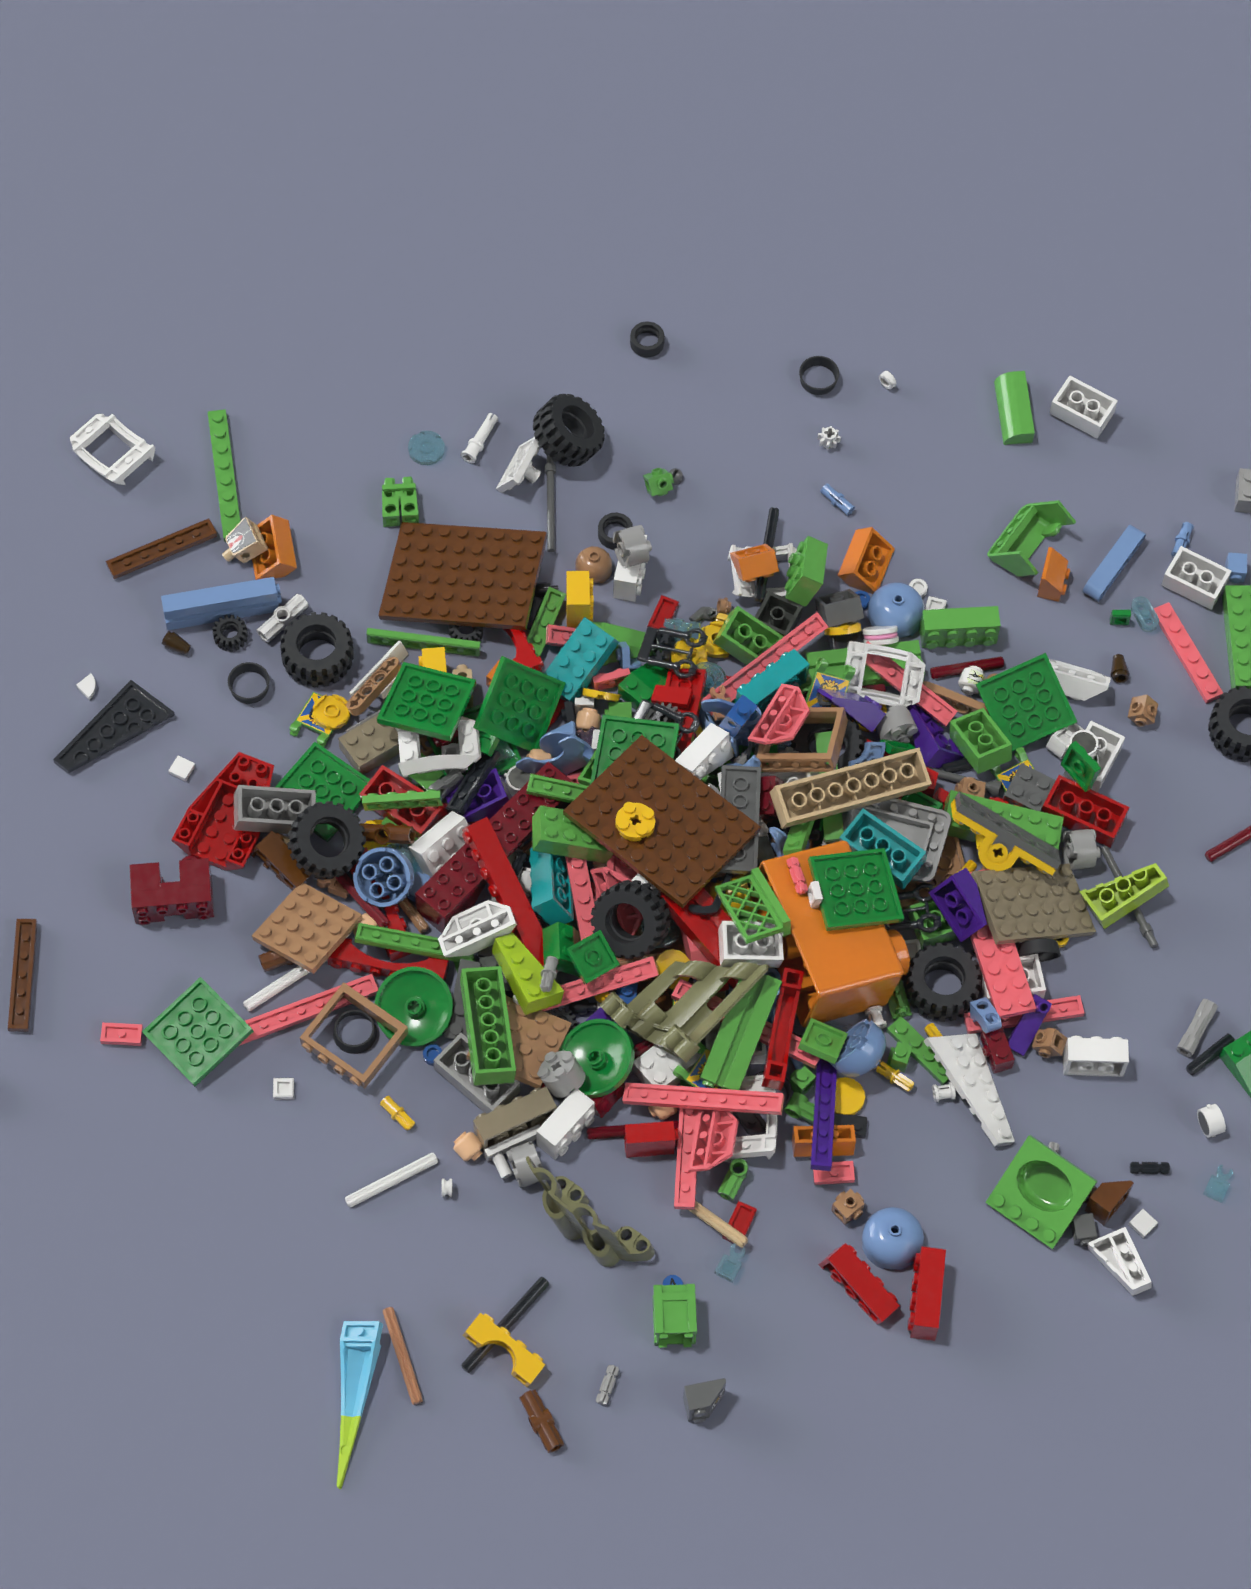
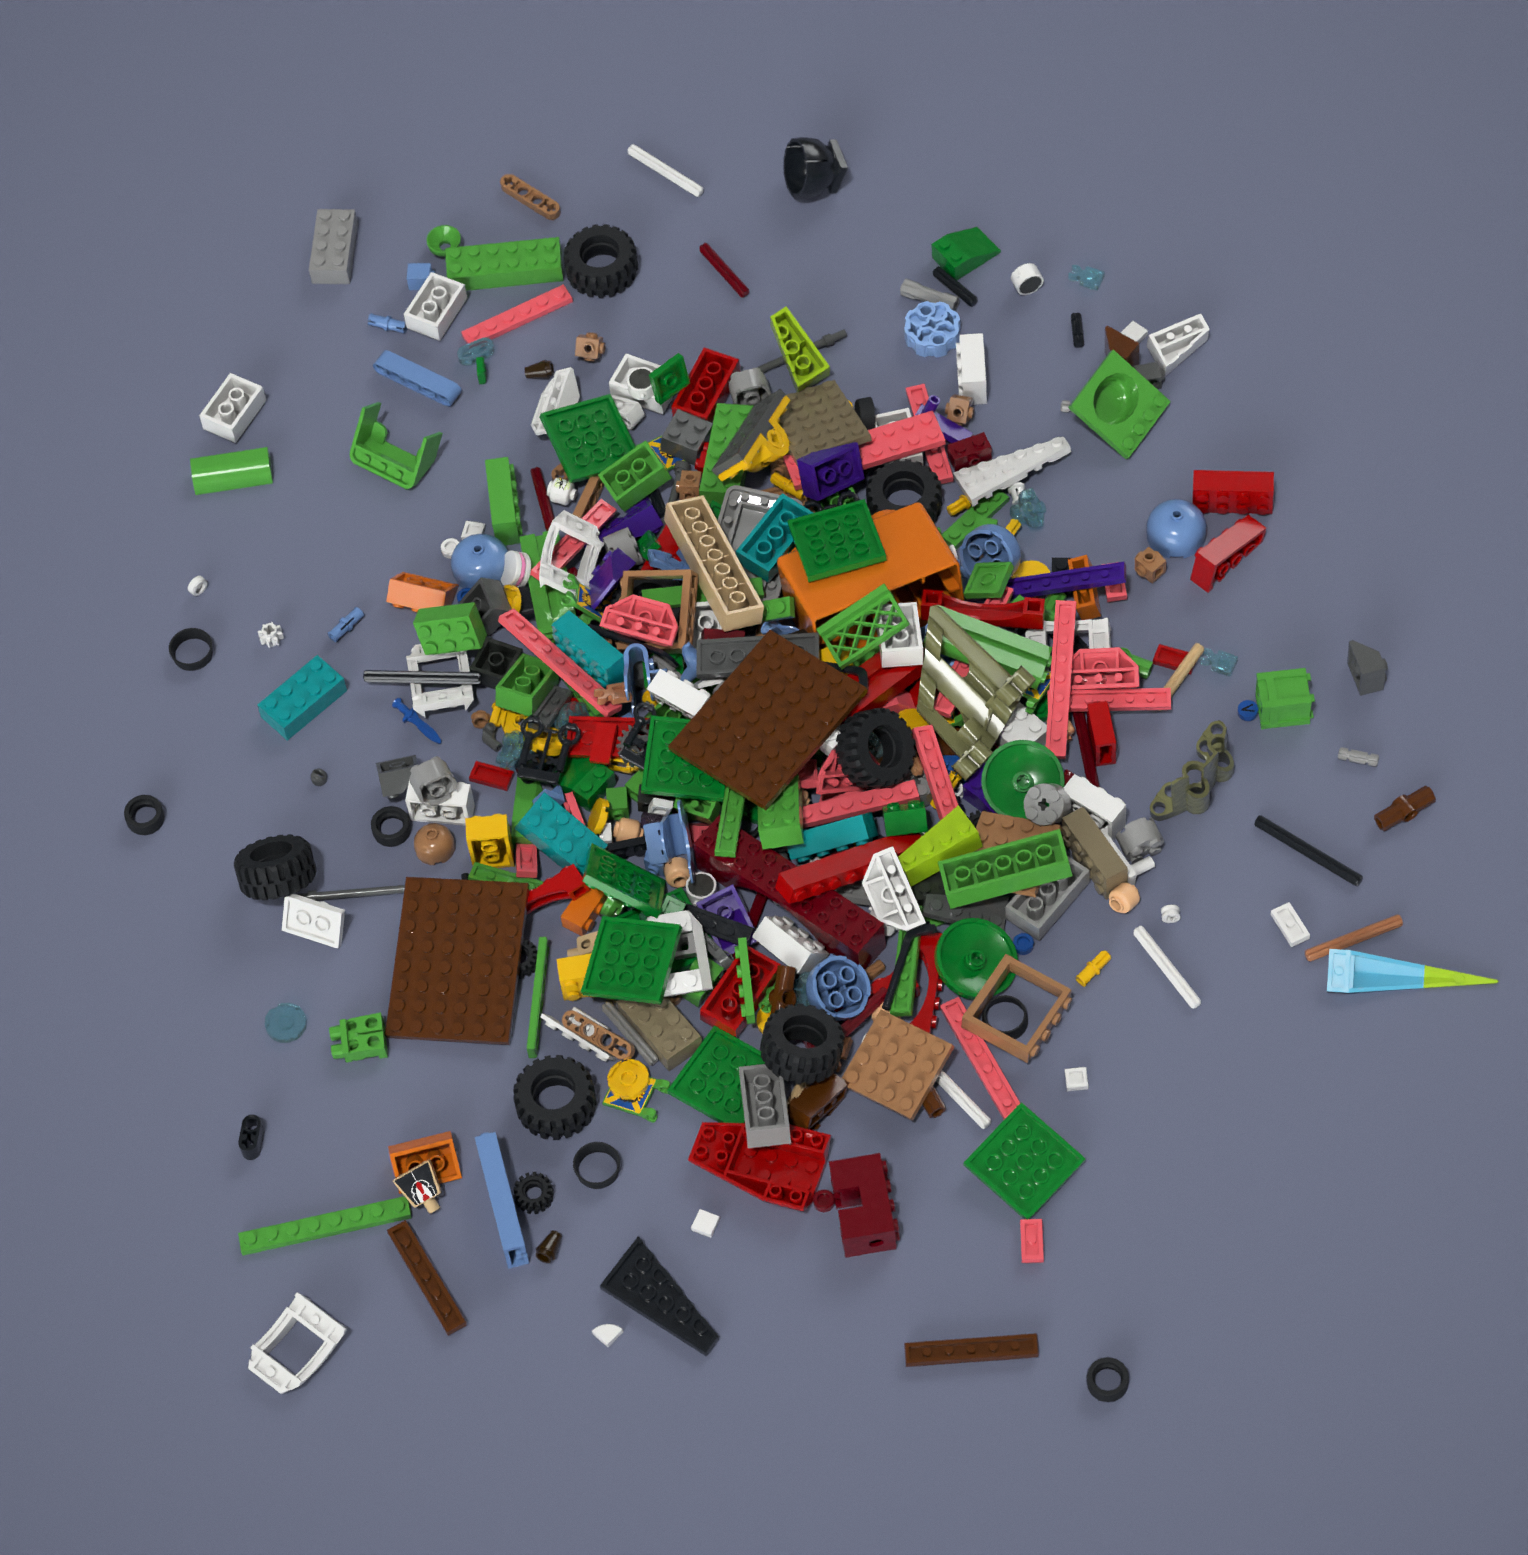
camera: 85 degrees left, 5 degrees down
white piece [257,594,309,643] -> none
white pin [461,413,499,463] -> none
yellow arch [462,1313,546,1387] -> none
light grey axle [540,956,558,992] -> none
green plate [565,930,620,985] -> none
yellow plate [615,802,655,841] -> none
bright green brick [643,468,674,496] -> none
blue torso [719,694,758,738] -> none
orange slope [730,544,779,582] -> none
coral axle [787,857,808,895] -> none
white tile [807,881,823,908] -> none
medium blue leg [970,997,1002,1033] -> none
orange slope [1037,547,1070,602] -> none
none -> black beam [238,1114,264,1160]
none -> teal brick [257,655,347,741]
none -> dark grey slope [376,755,418,798]
none -> blue sword [392,698,442,744]
none -> dark grey tile [528,686,573,733]
none -> black piece [882,924,937,1010]
none -> light blue connector [904,301,961,358]
none -> clear light blue plate [1010,488,1046,528]
none -> white plate [1271,902,1310,947]

